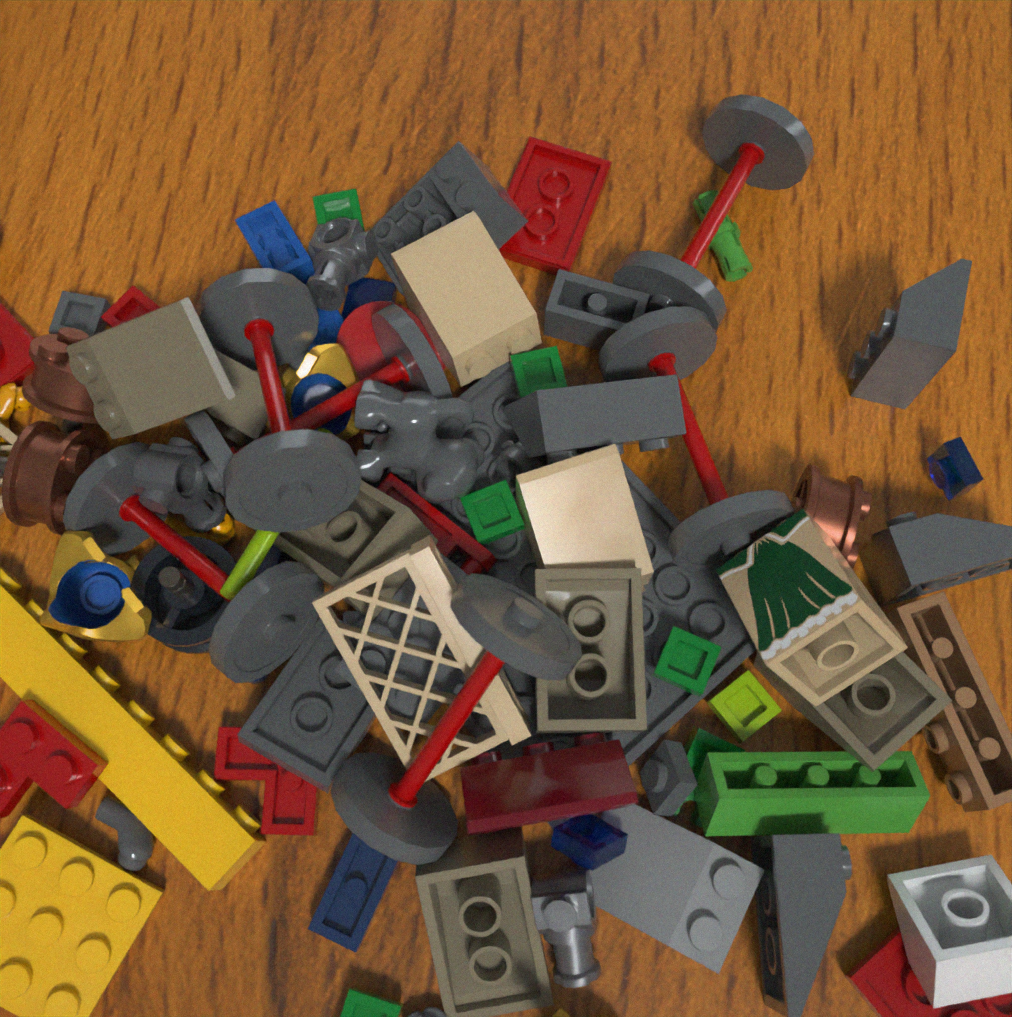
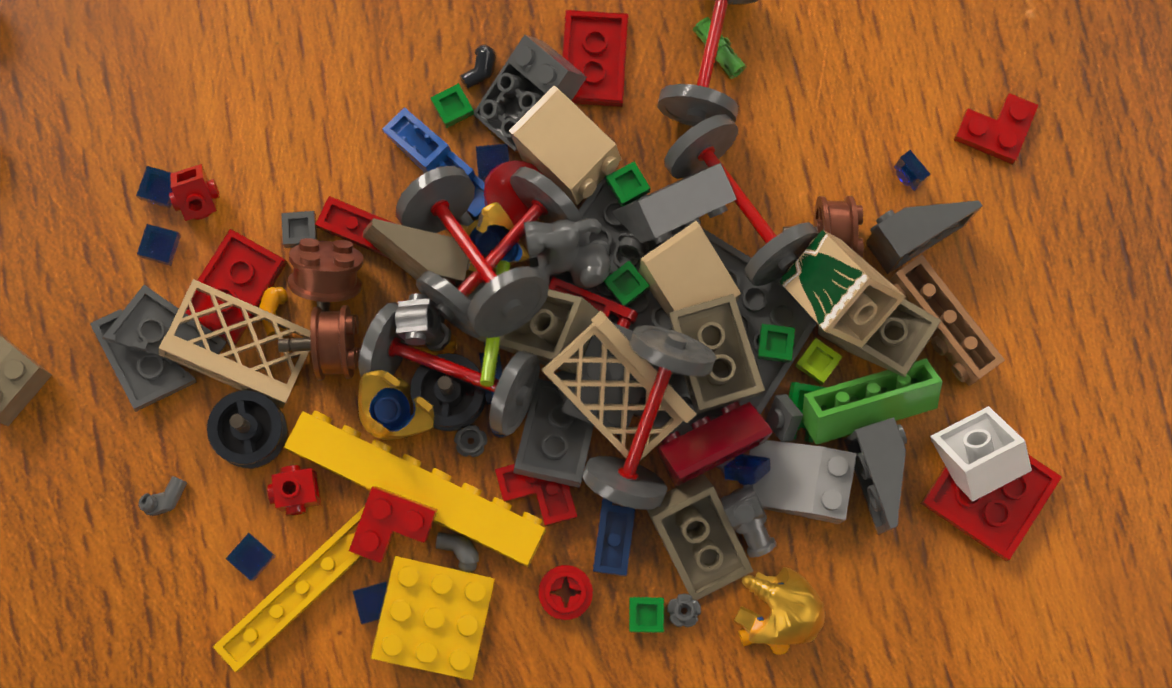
camera: 20 degrees left, 5 degrees up
dark tan slope [65,297,236,439] -> none
flat silver connector [306,218,378,311] -> none
dark grey brick [544,269,650,351] -> none
dark grey slope [847,259,972,409] -> none
none -> dark grey plate [454,425,487,457]
none -> black arm [460,45,496,89]
none -> red gear [538,565,593,620]

